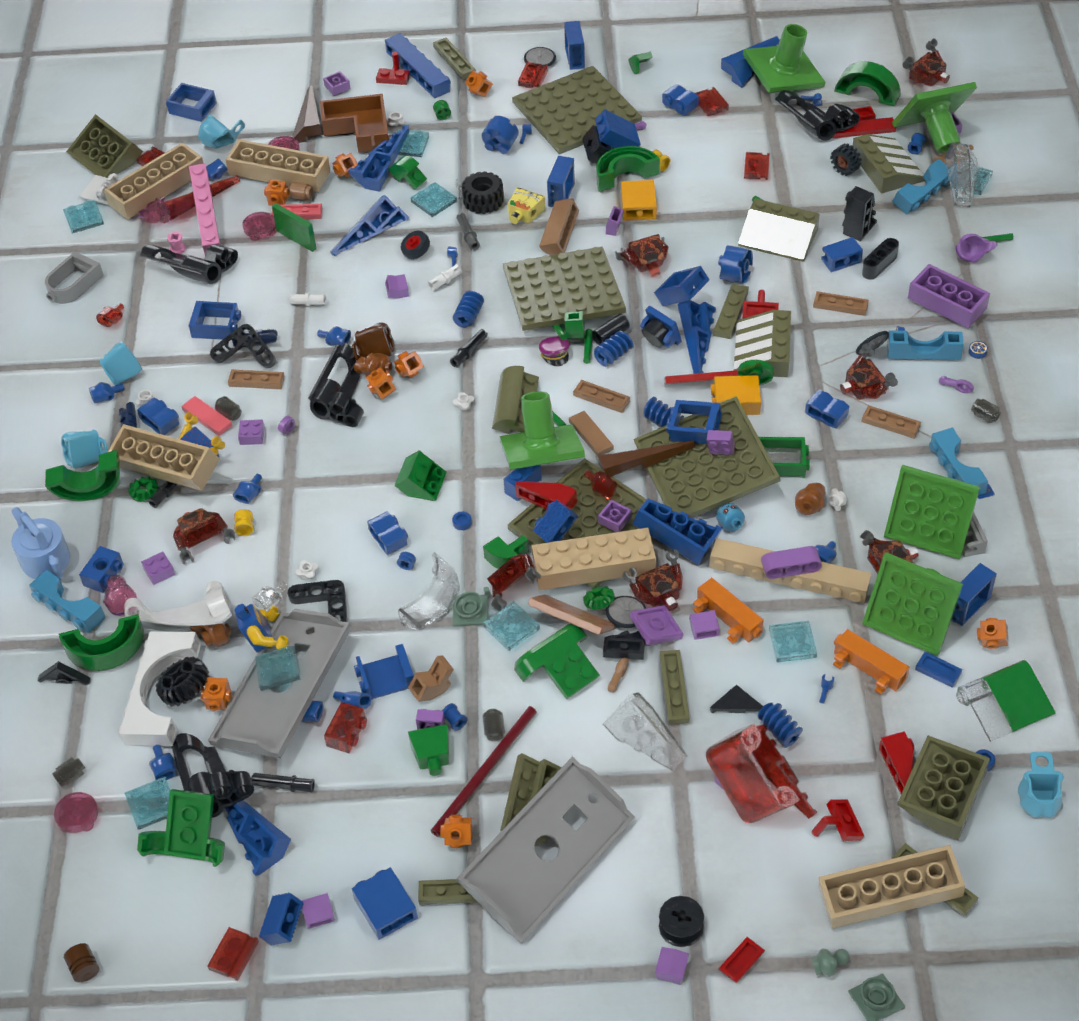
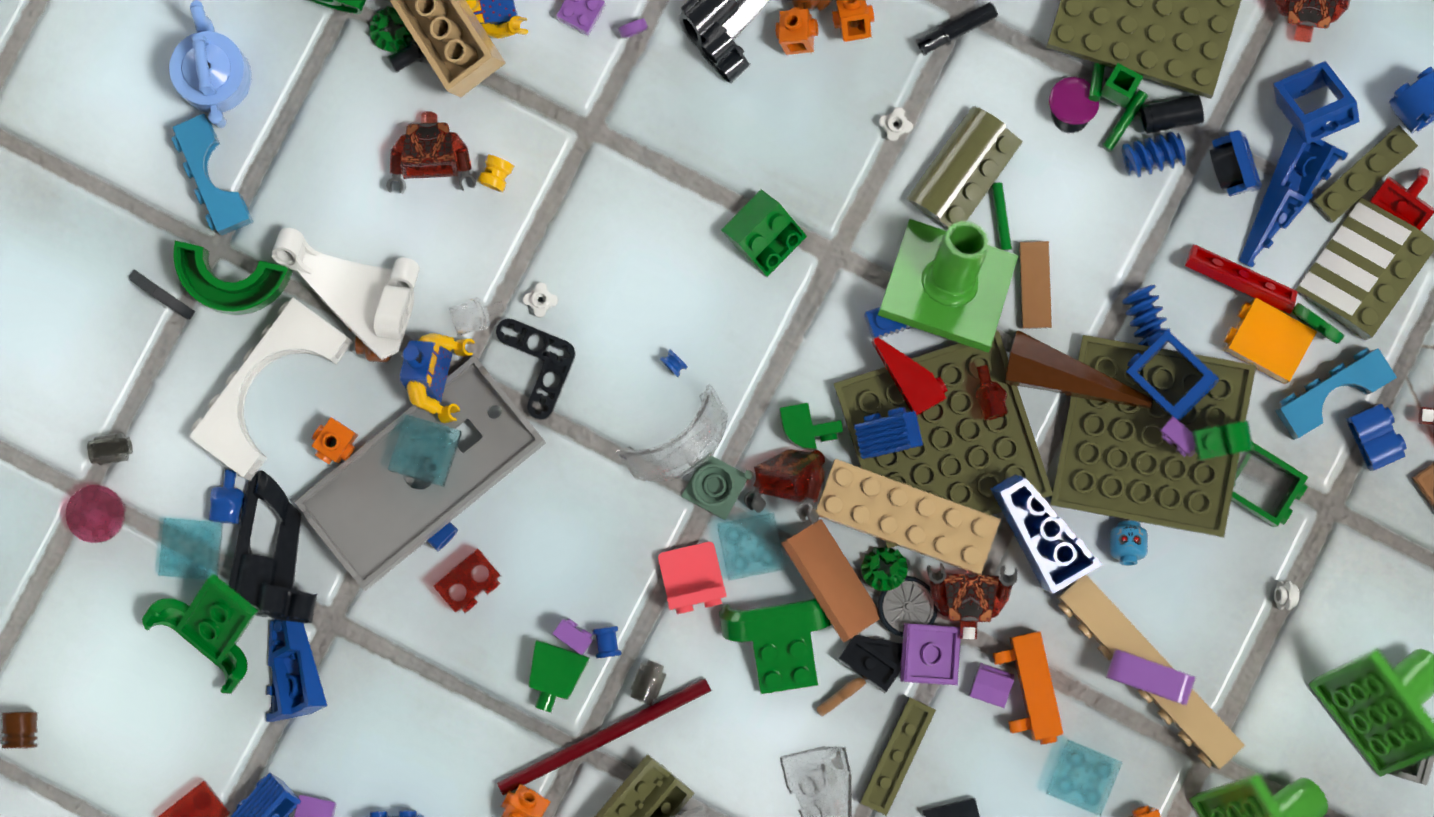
camera: 25 degrees right, 35 degrees up
blue brick [79,546,124,593] -> none
clear pink hair [103,574,137,616] -> none
medium lavender piece [141,551,175,585] -> none
black gear [155,656,210,707] -> none
blue piece [233,474,262,504] -> none
black axle [251,773,315,793] -> none
blue piece [333,691,372,710] -> none
blue panel [354,644,414,699] -> none
blue brick [367,511,408,555] -> none
medium nougat brick [408,655,454,702] -> none
blue tile [452,511,472,530] -> none
medium nougat tile [573,380,630,413] -> none
medium lavender piece [598,500,632,532] -> none
dark orange head [795,482,826,515] -> none
blue piece [815,541,837,564] -> none
torso [860,530,919,574] -> none
none -> coral bracket [658,542,727,614]
none -> green brick [1192,420,1254,460]
none -> dark azure arch [1275,347,1397,440]

